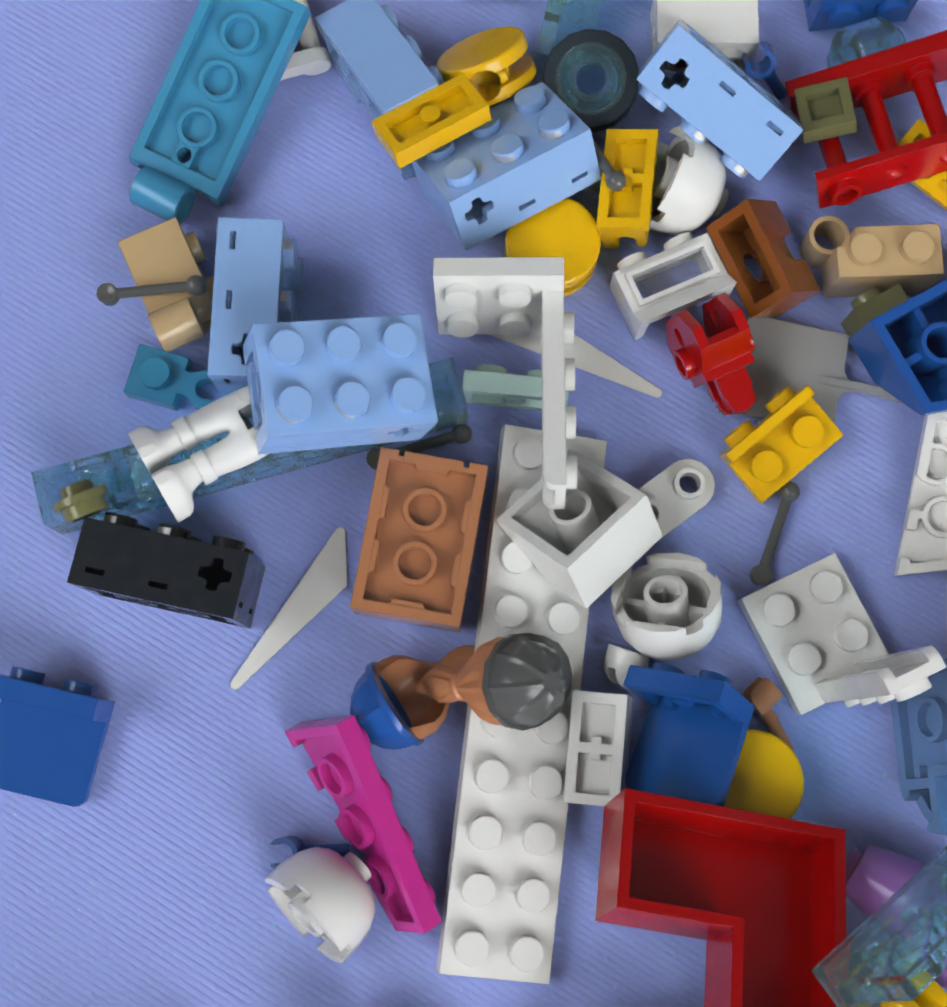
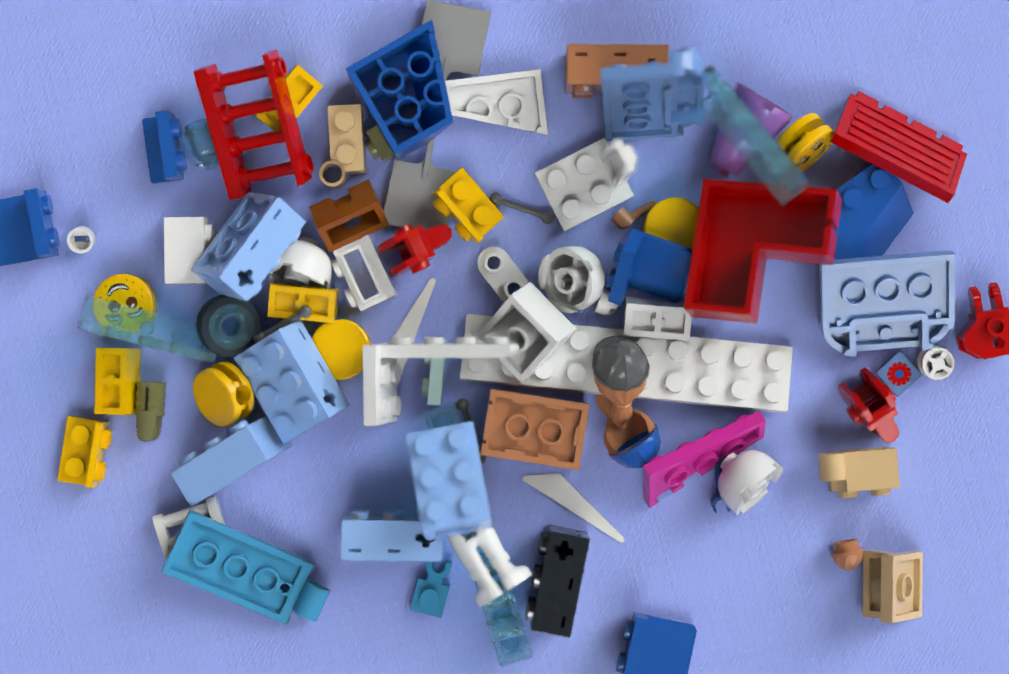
camera: 85 degrees left, 10 degrees up
olive plate [52,478,109,524] -> none
dark grey hinge [96,275,207,306] -> none
tan hinge [118,217,214,353] -> none
yellow plate [371,73,492,169] -> none
blue hand [742,41,786,100] -> none
olive plate [794,77,857,144] -> none

